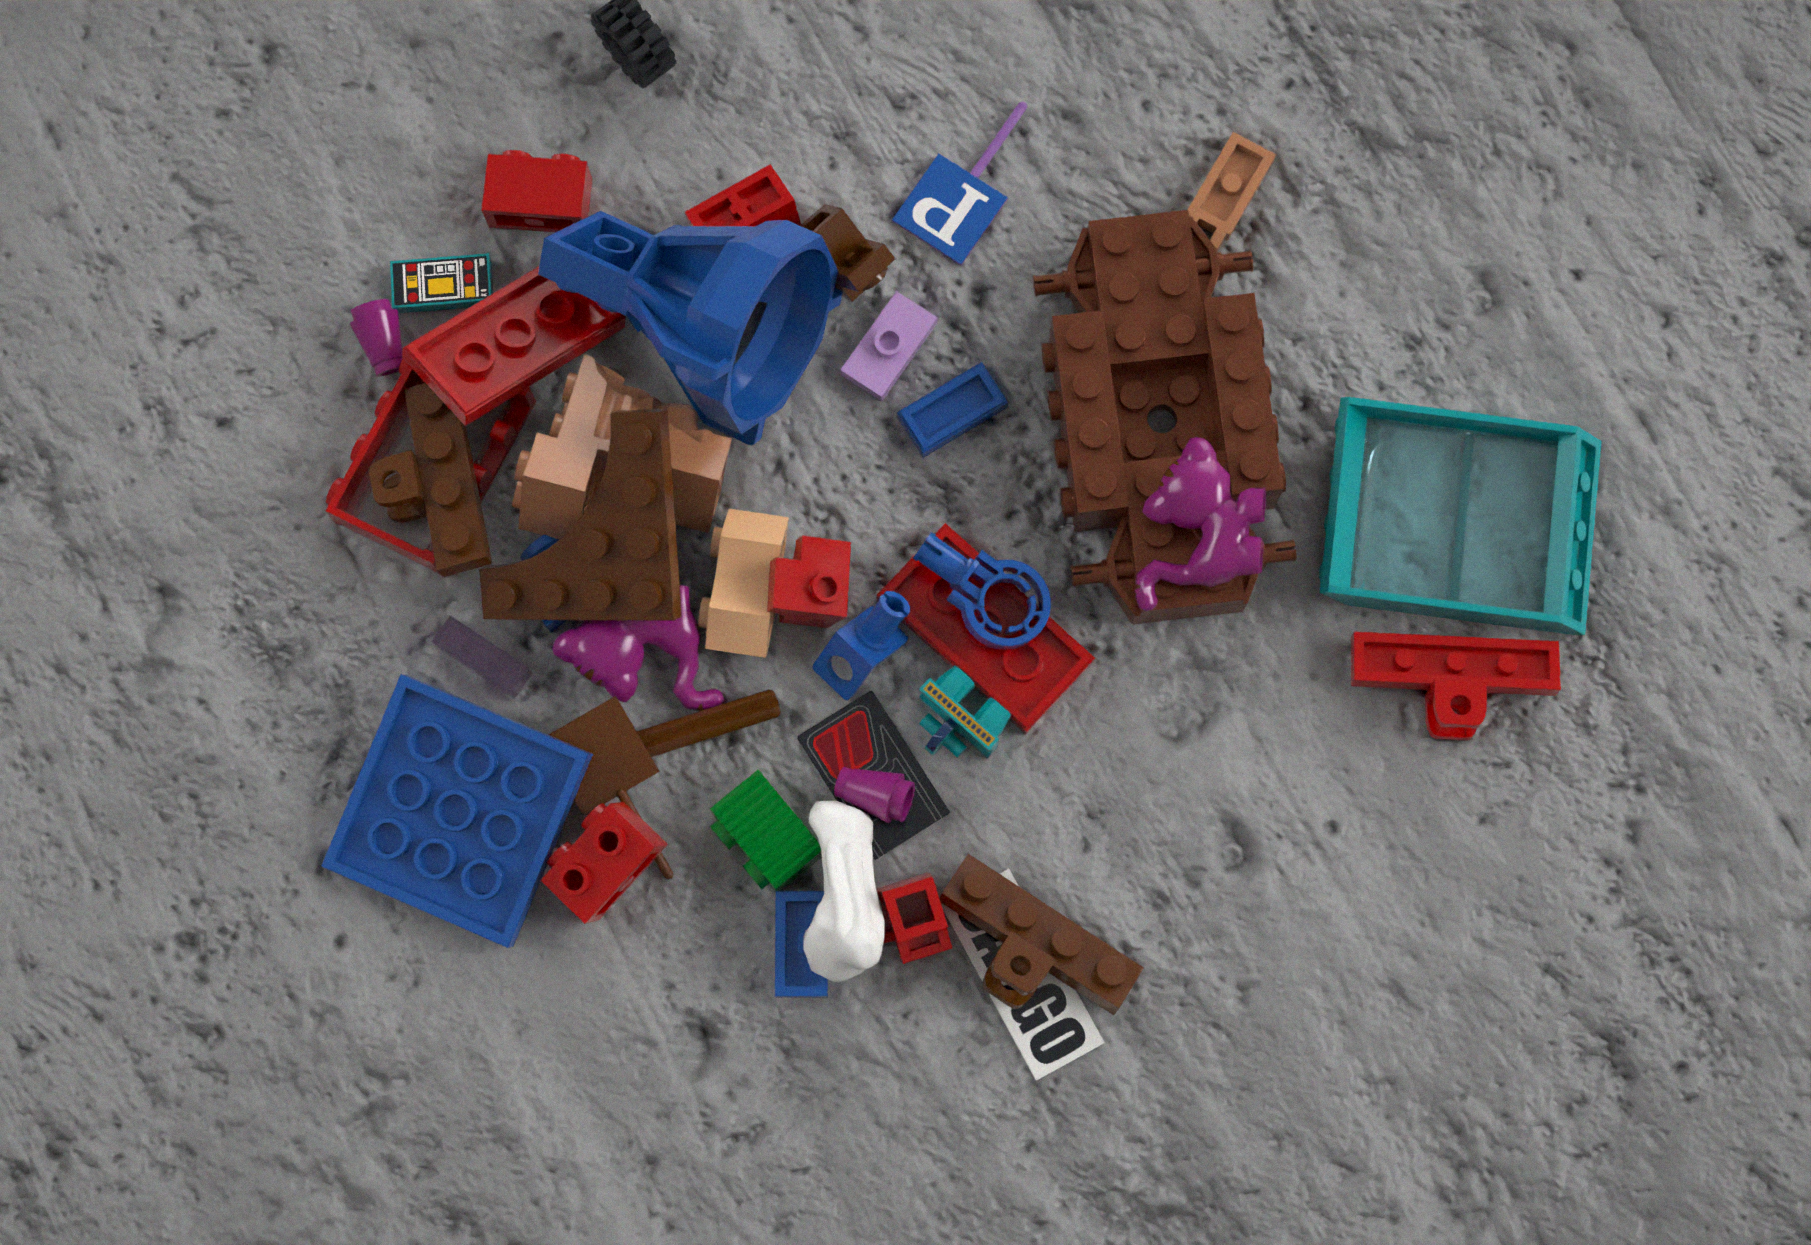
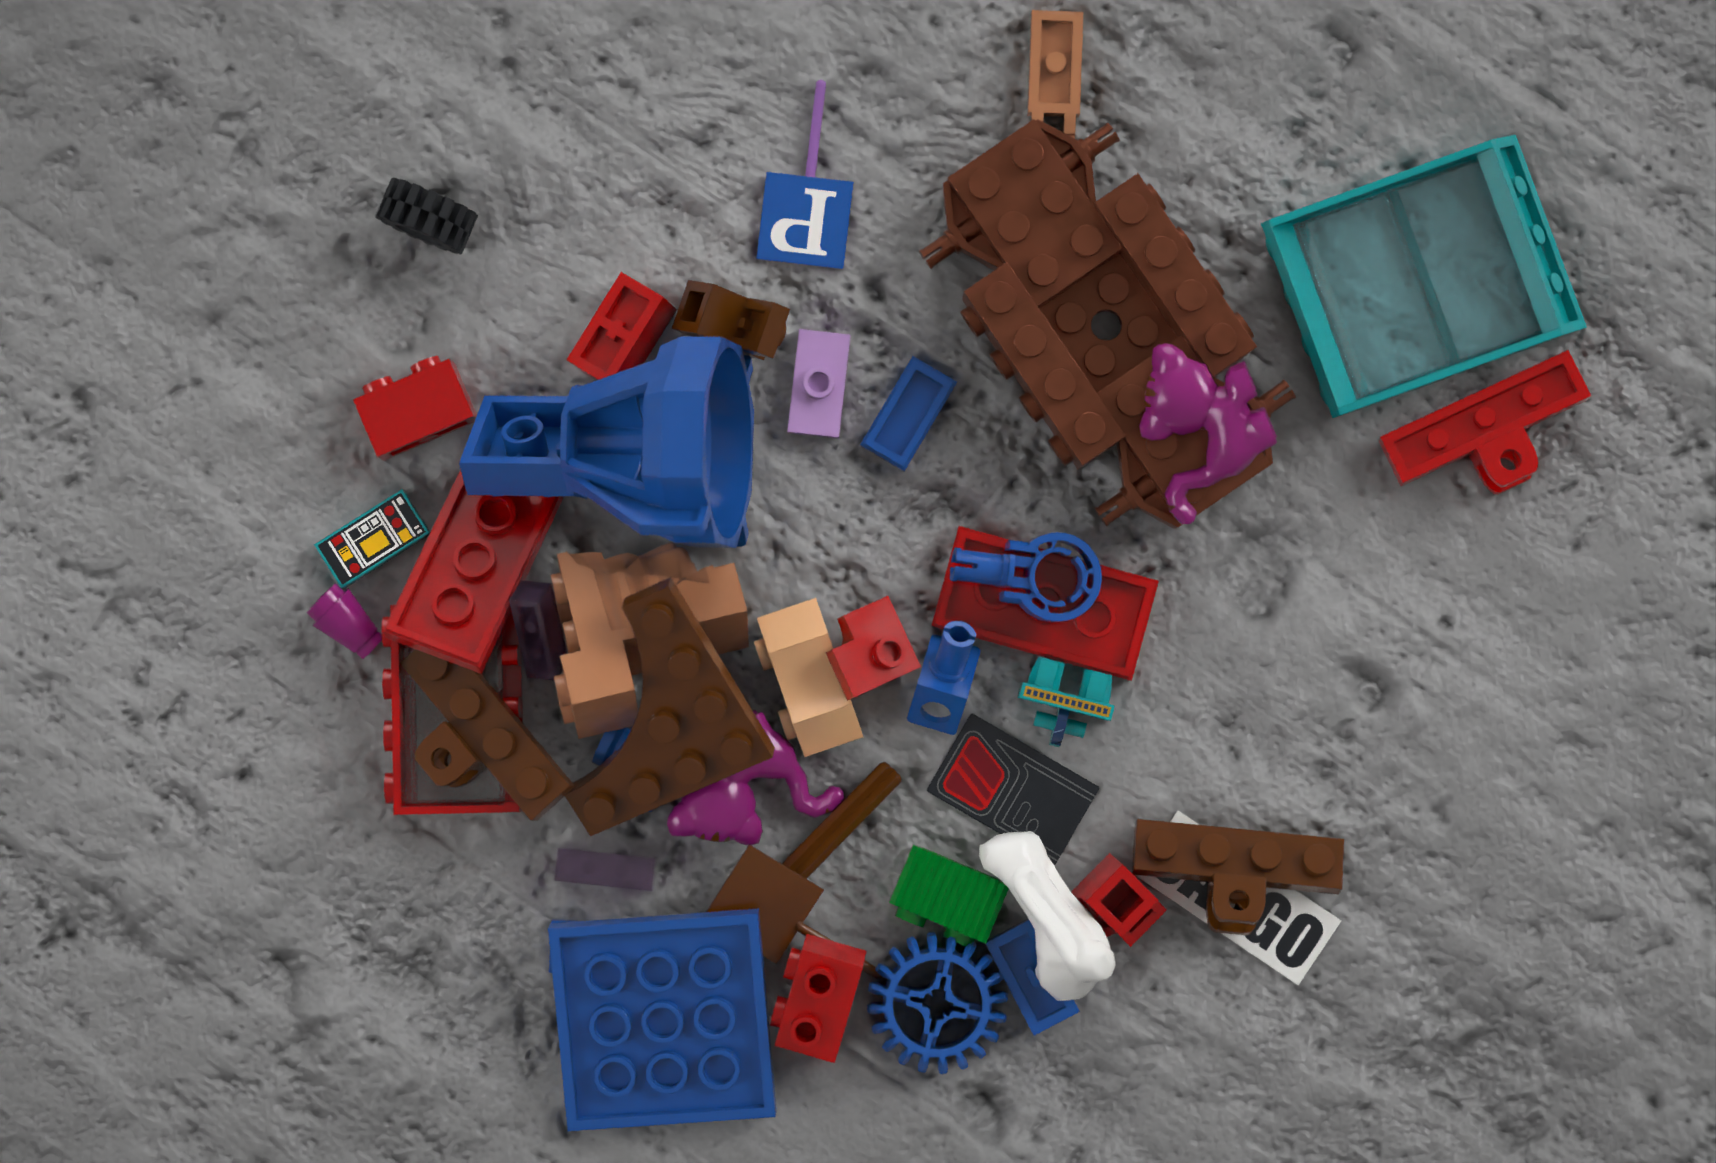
camera: 25 degrees left, 10 degrees up
magenta cone [834,767,915,823] -> none
none -> clear purple piece [509,580,567,681]
none -> blue gear [867,931,1008,1074]

